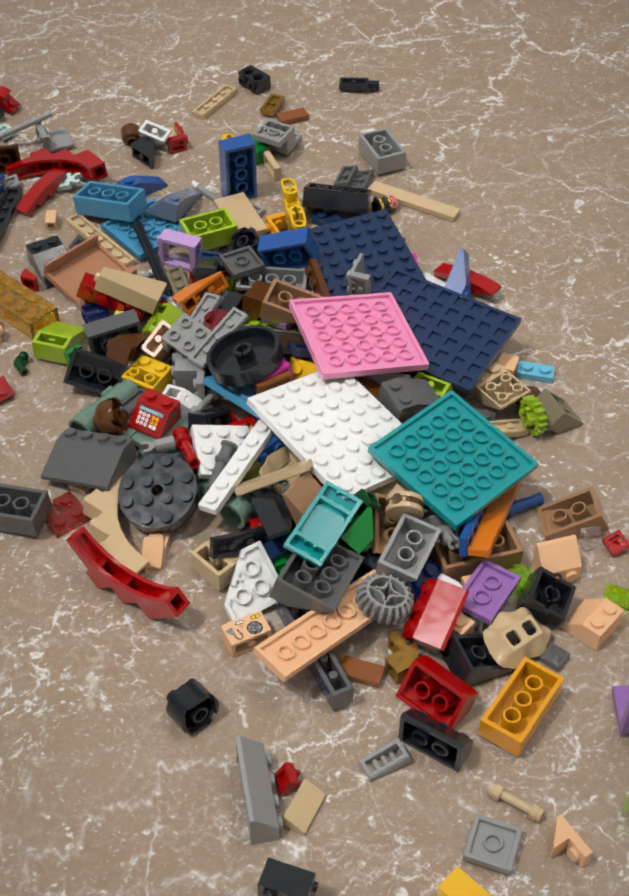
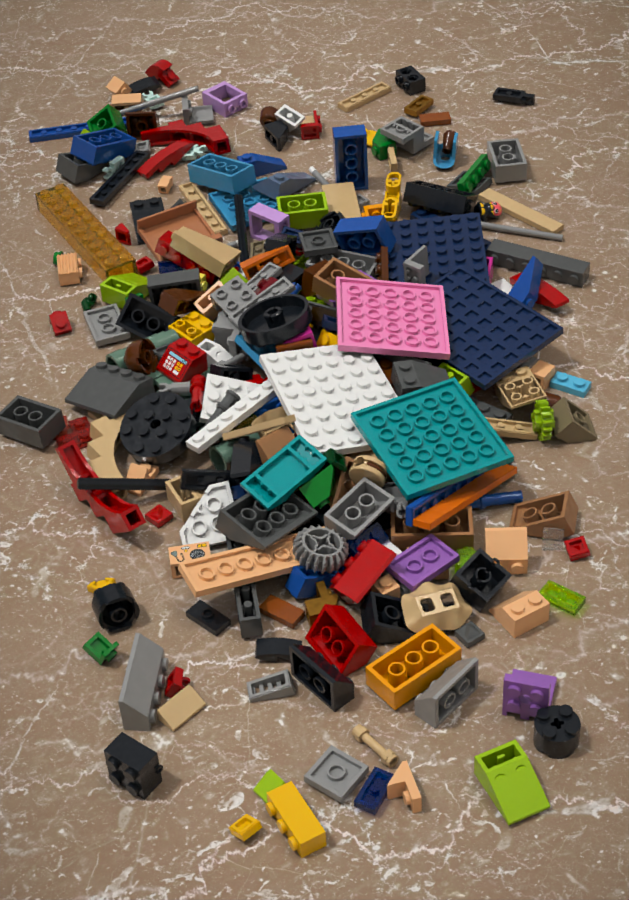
camera: 20 degrees right, 5 degrees down
none -> black axle [77,478,170,490]
none -> green bracket [82,631,119,665]
none -> light grey plate [83,303,131,347]
none -> yellow tile [87,578,116,593]
none -> red tile [133,256,155,274]
none -> red tile [145,504,173,528]
none -> black plate [186,600,231,637]
none -> lavender window [202,81,248,118]
none -> lime slope [253,769,285,803]
none -> black slope [255,638,302,663]
none -> blue slope [285,566,345,599]
none -> clear blue plate [354,767,394,815]
none -> light grey slope [414,657,479,729]
none -> dark azure piece [433,131,458,169]
none -> reddish brown cone [442,130,456,154]
none -> green plate [457,154,491,193]
none -> light grey bar [481,221,563,241]
none -> dark grey brick [487,239,590,288]

